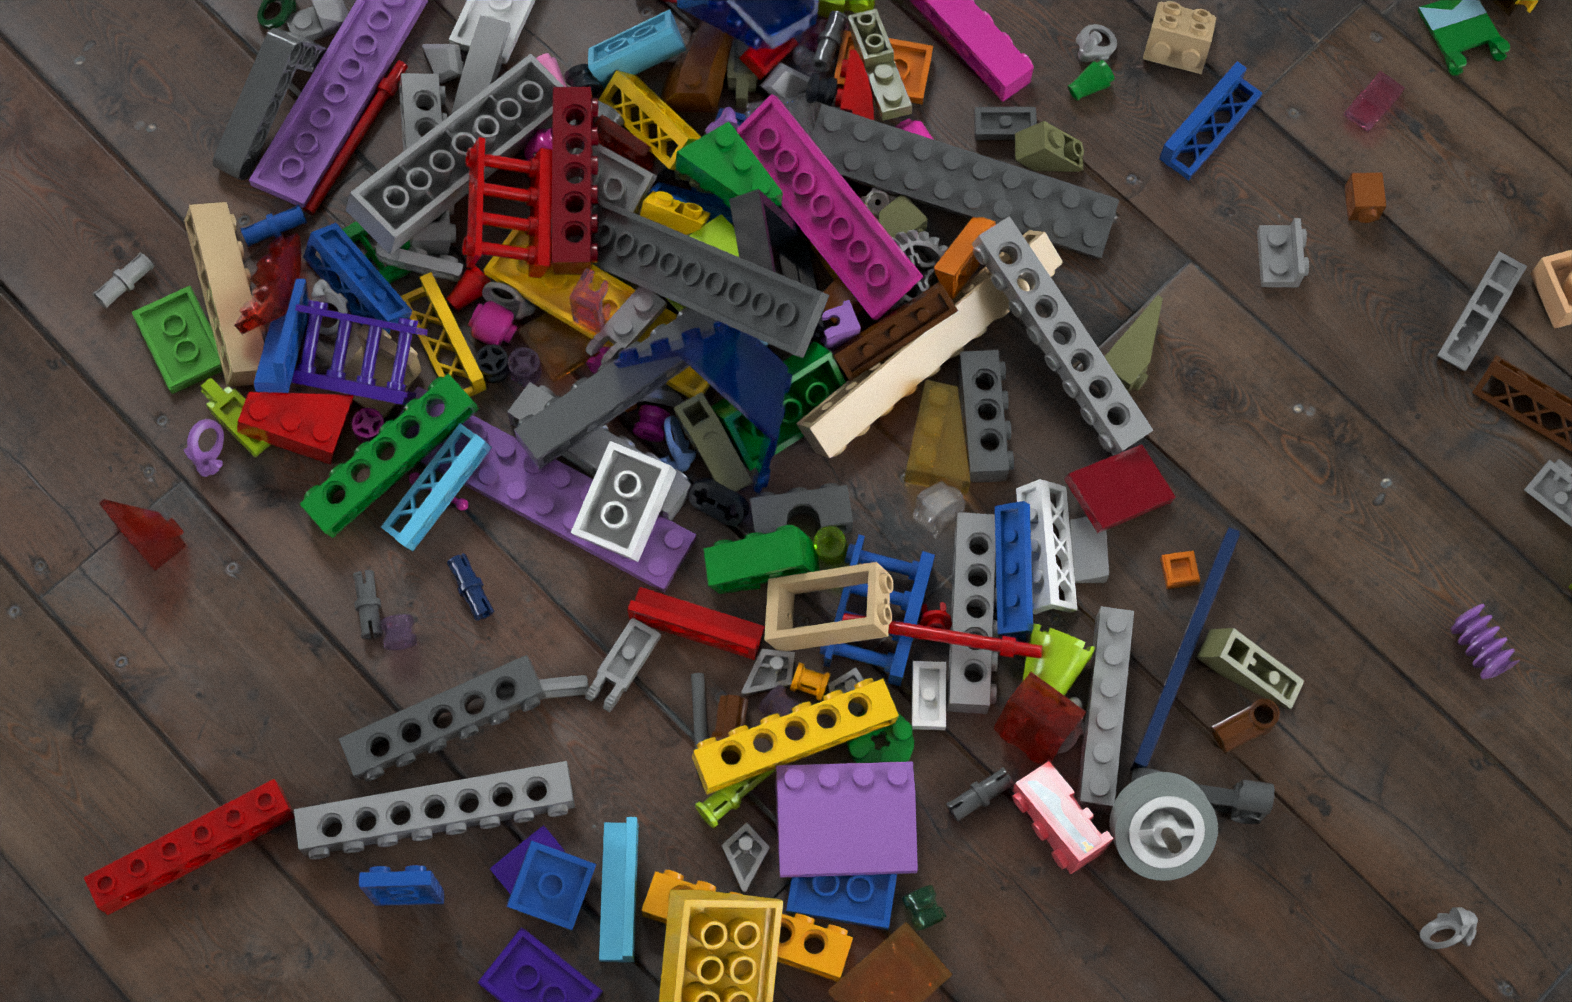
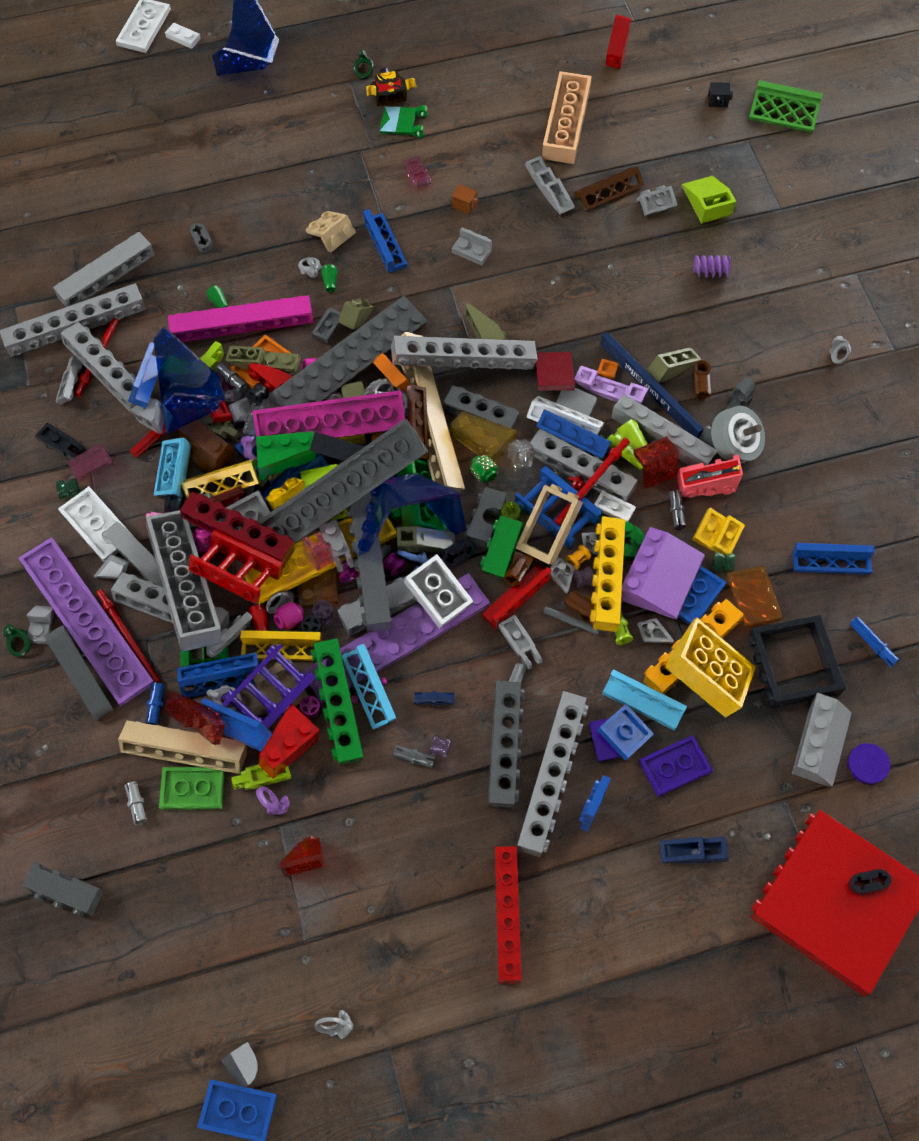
camera: 60 degrees left, 5 degrees down
none -> green head [470,455,498,483]
none -> reddish brown piece [504,549,535,587]
none -> lavender slope [574,366,648,404]
none -> yellow slope [692,508,745,556]

